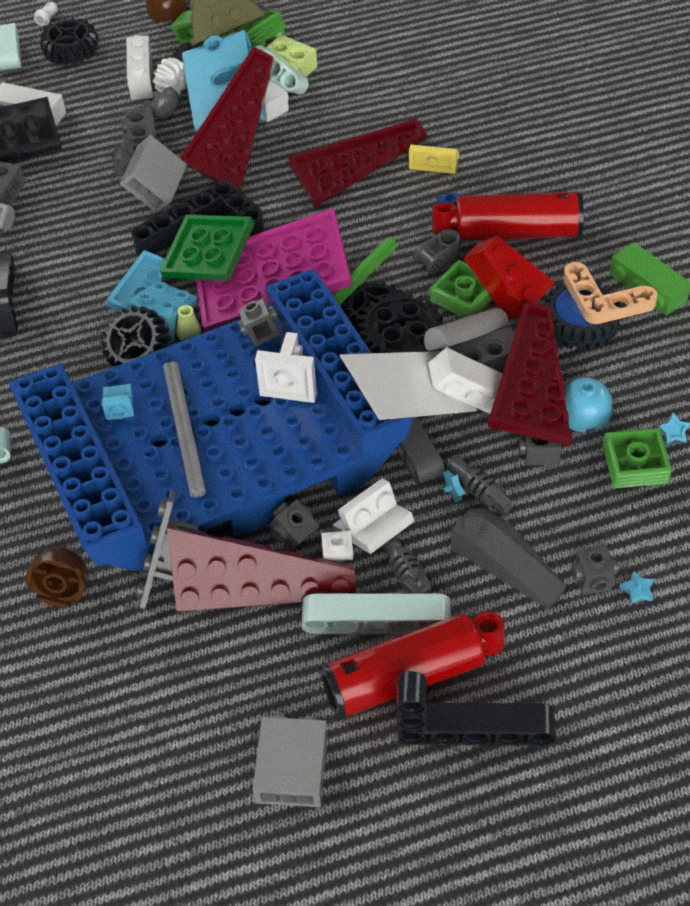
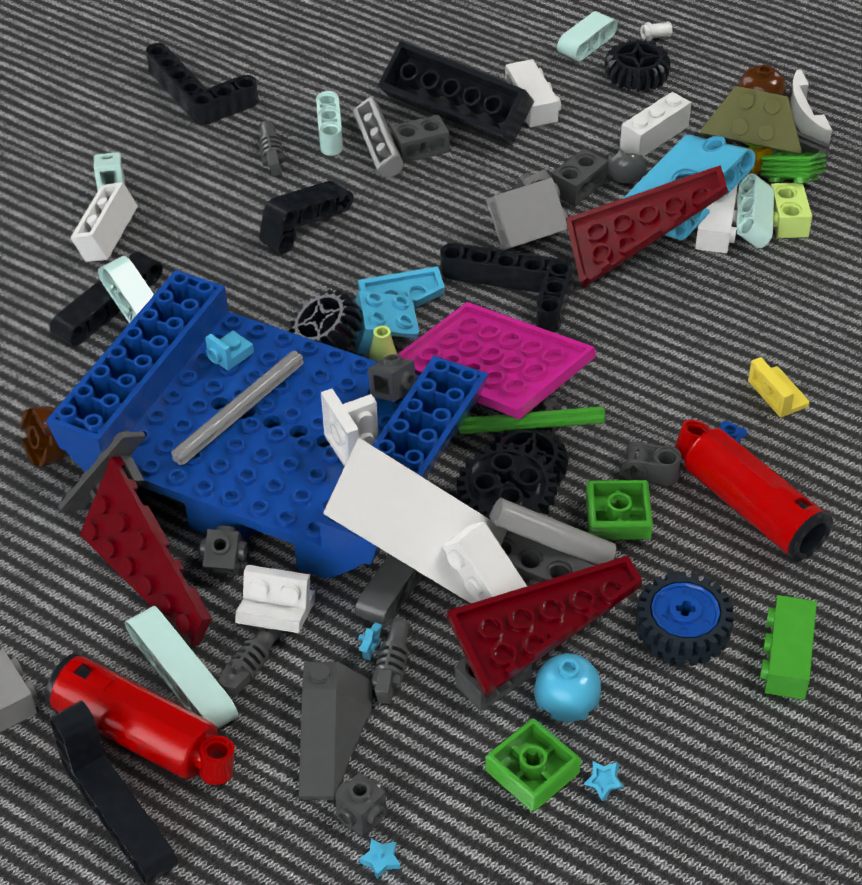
camera: 50 degrees right, 5 degrees down
white gear [153,57,187,96] -> none
green plate [160,215,255,281] -> none
dark red wing [288,119,426,208] -> none
white bracket [321,530,353,563] -> none
red wedge [464,236,555,319] -> none
light nougat beam [563,262,658,324] -> none

